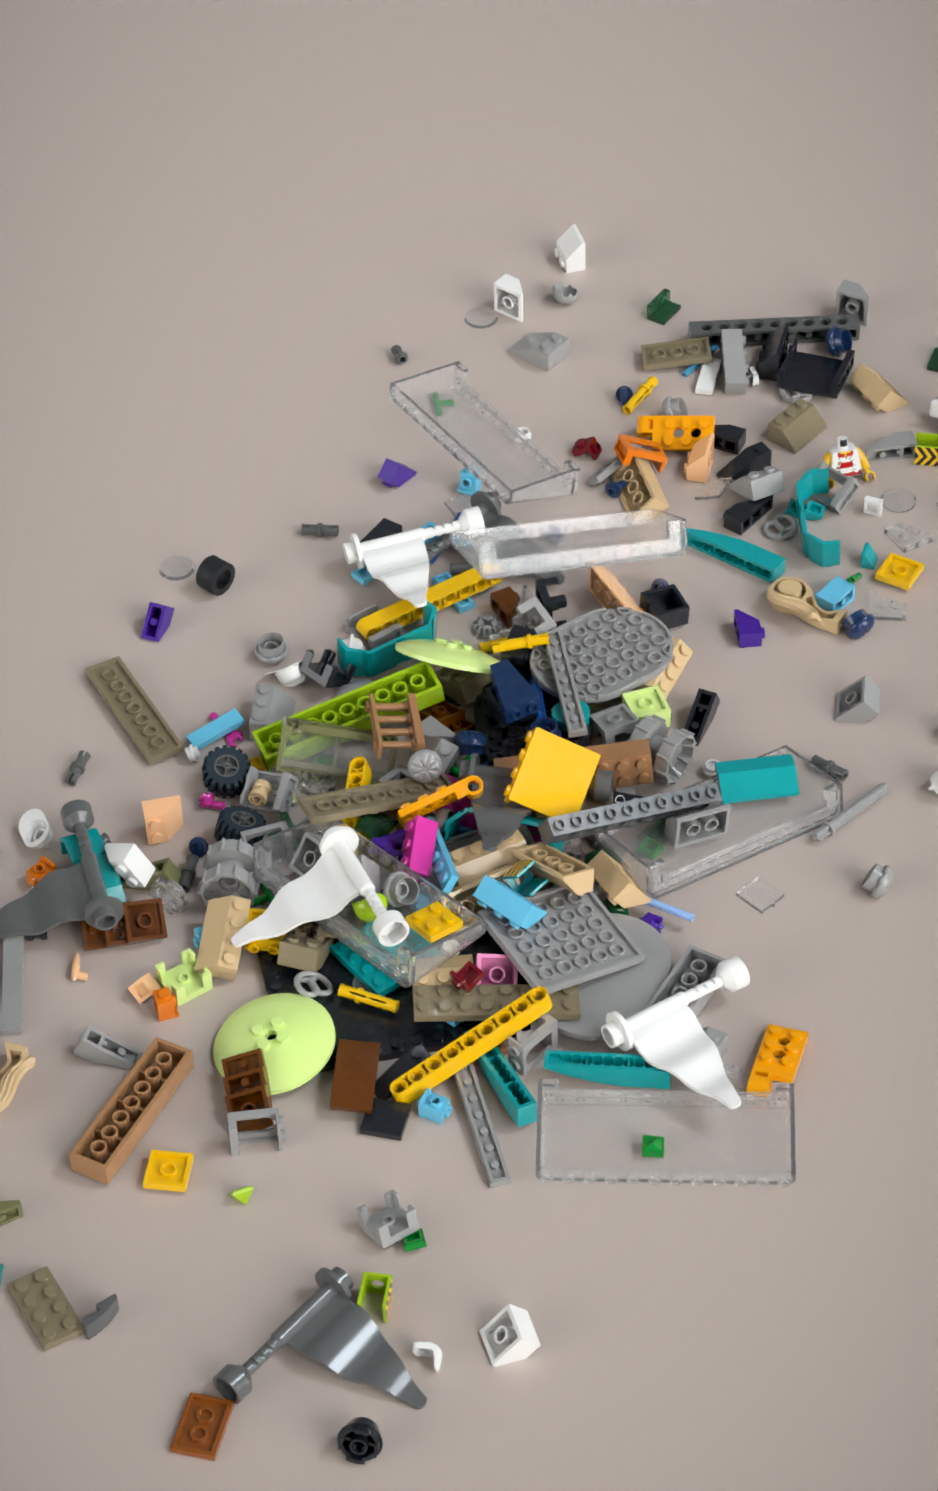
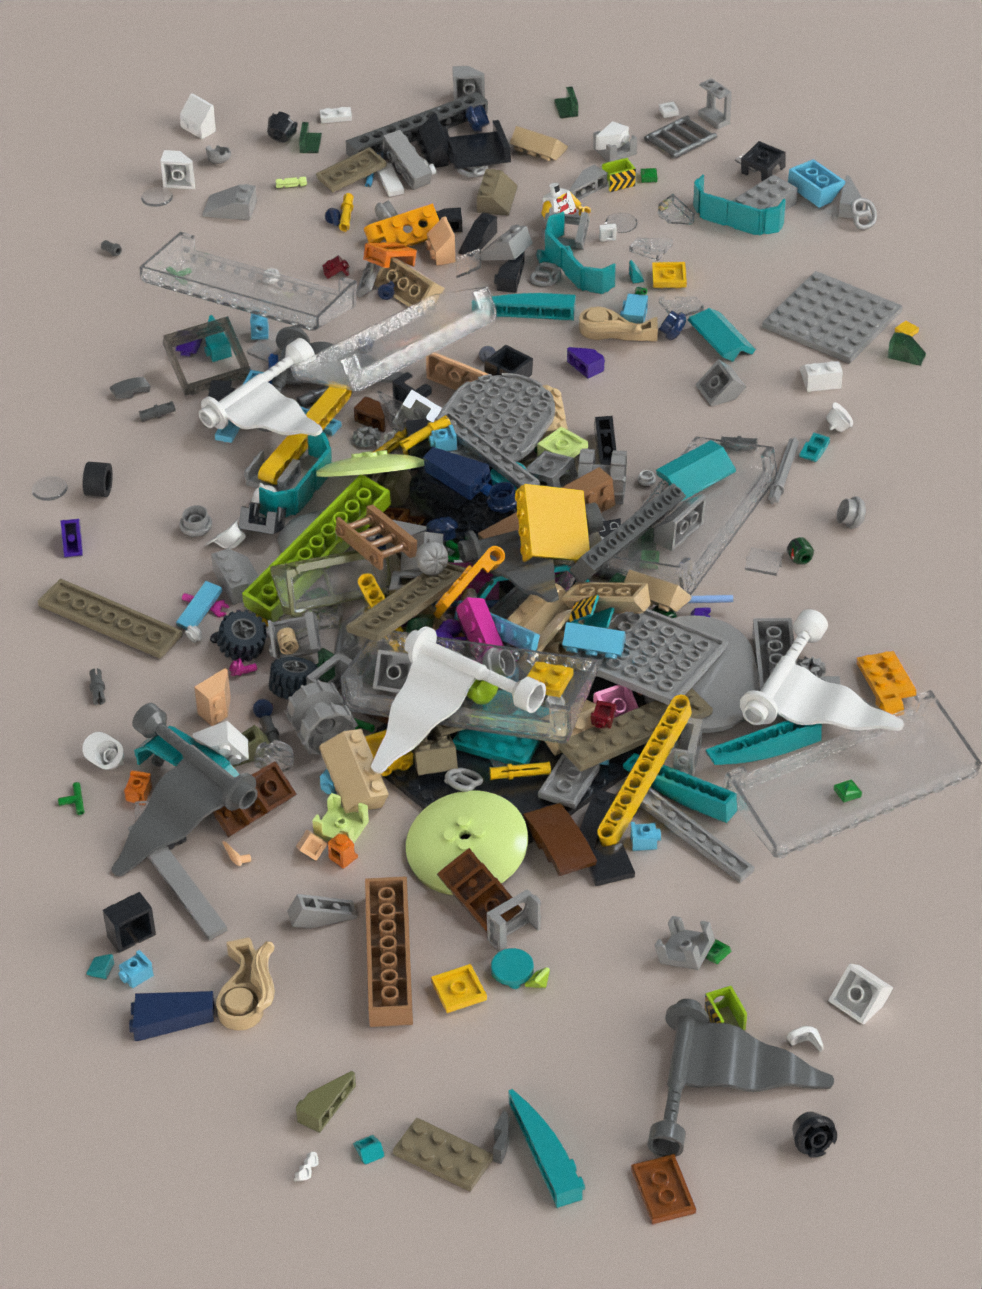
camera: 30 degrees left, 0 degrees up
none -> dark grey slope [110,377,151,399]
none -> clear smoke window [163,316,251,396]
none -> teal slope [204,315,232,362]
none -> black cone [267,111,298,142]
none -> yellowish green axle [275,177,307,188]
none -> white plate [320,107,352,124]
none -> medium azure brick [429,425,457,451]
none -> teal tile [491,948,534,989]
none -> teal slope [508,1089,585,1208]
none -> light grey tile [538,753,600,809]
none -> teal slope [687,308,756,361]
none -> dark green head [787,537,814,564]
none -> light grey gear [797,656,826,677]
none -> teal slope [799,432,830,462]

